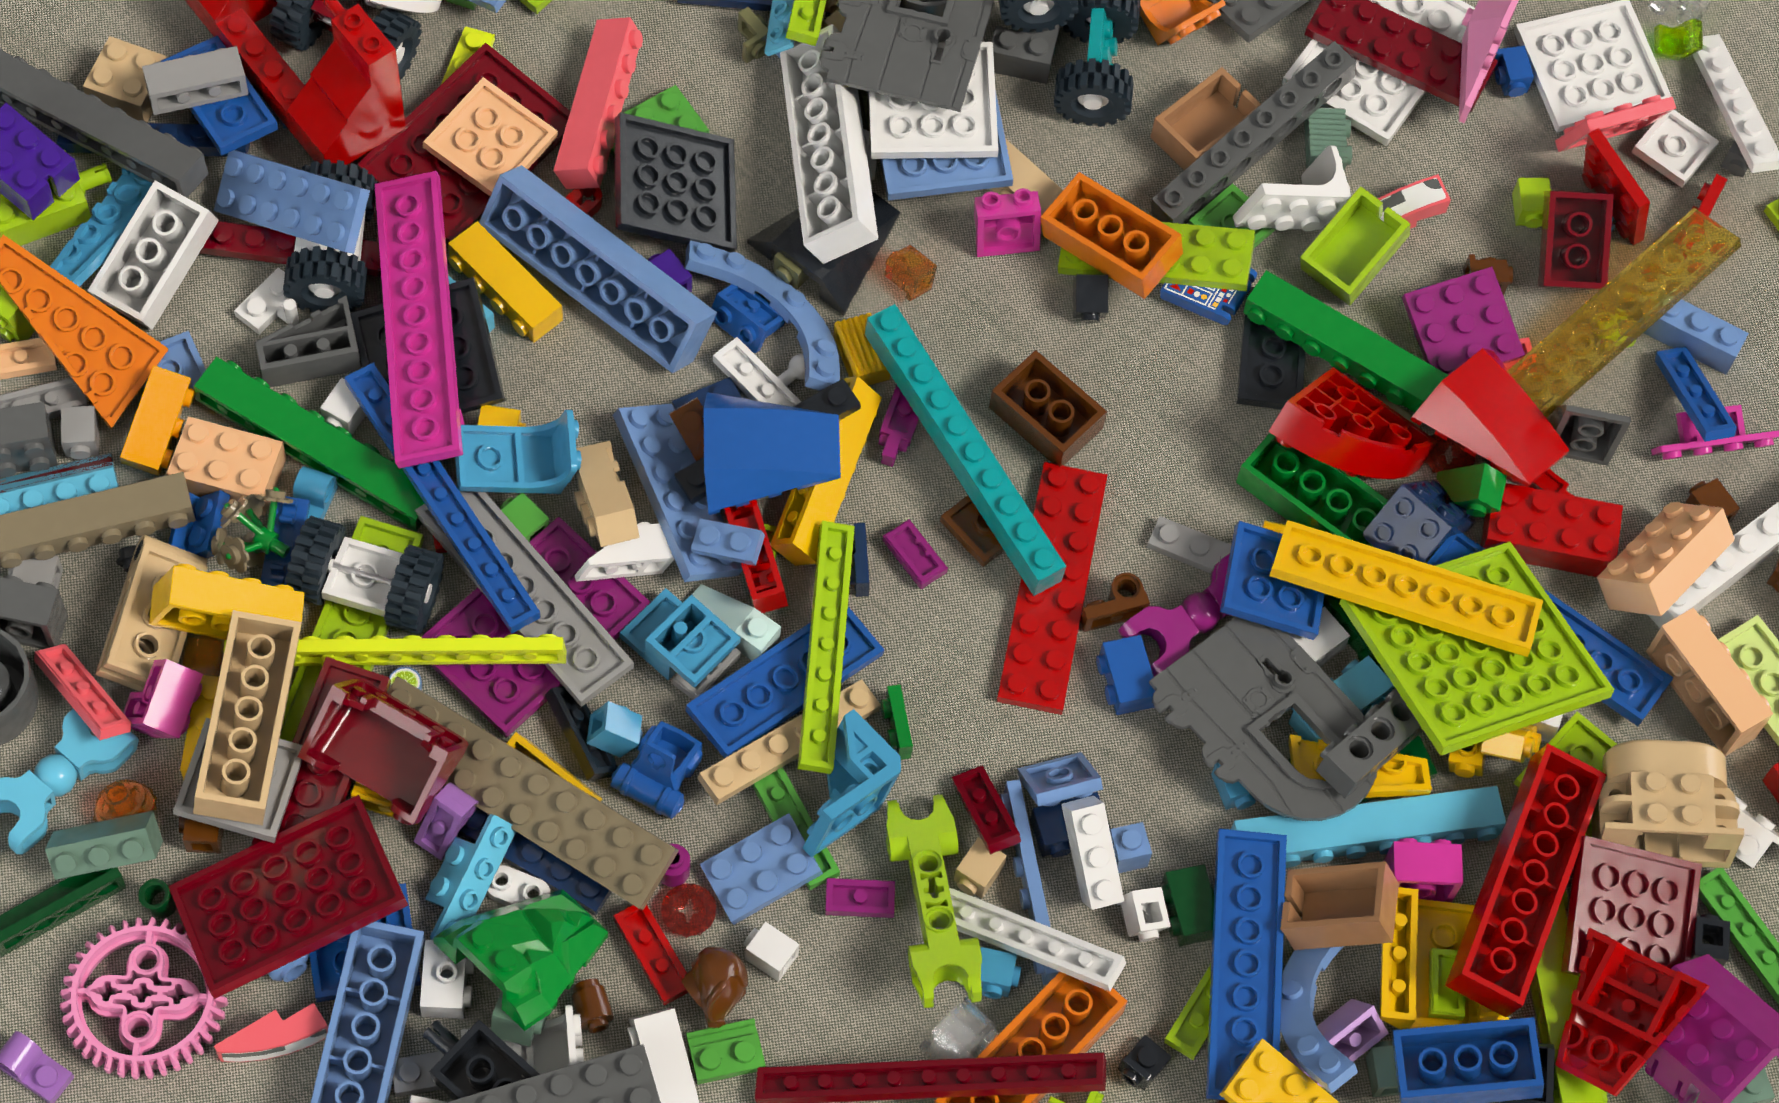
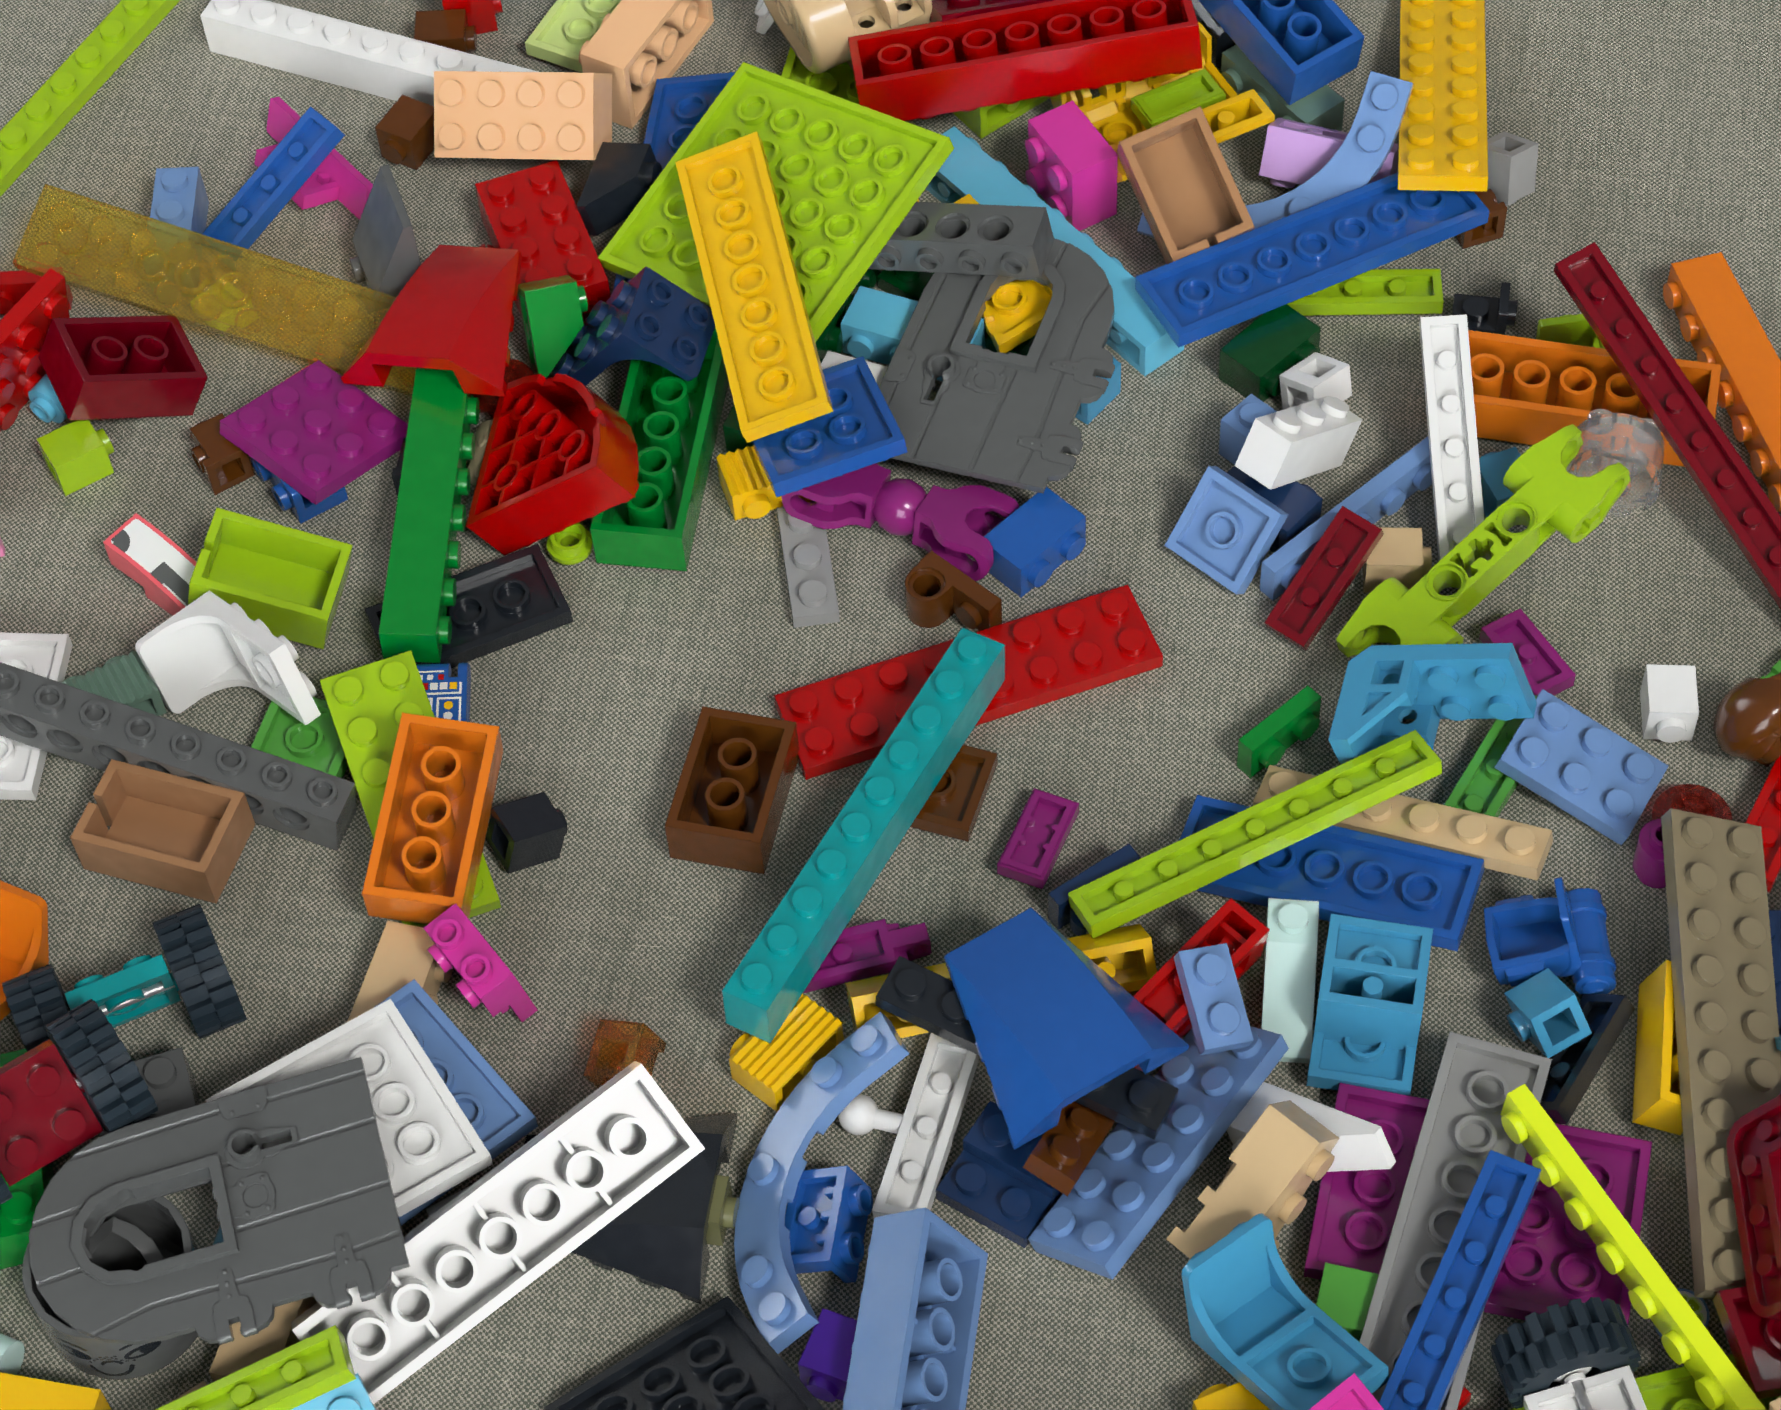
camera: 110 degrees left, 10 degrees down
none -> black slope [577,142,662,236]

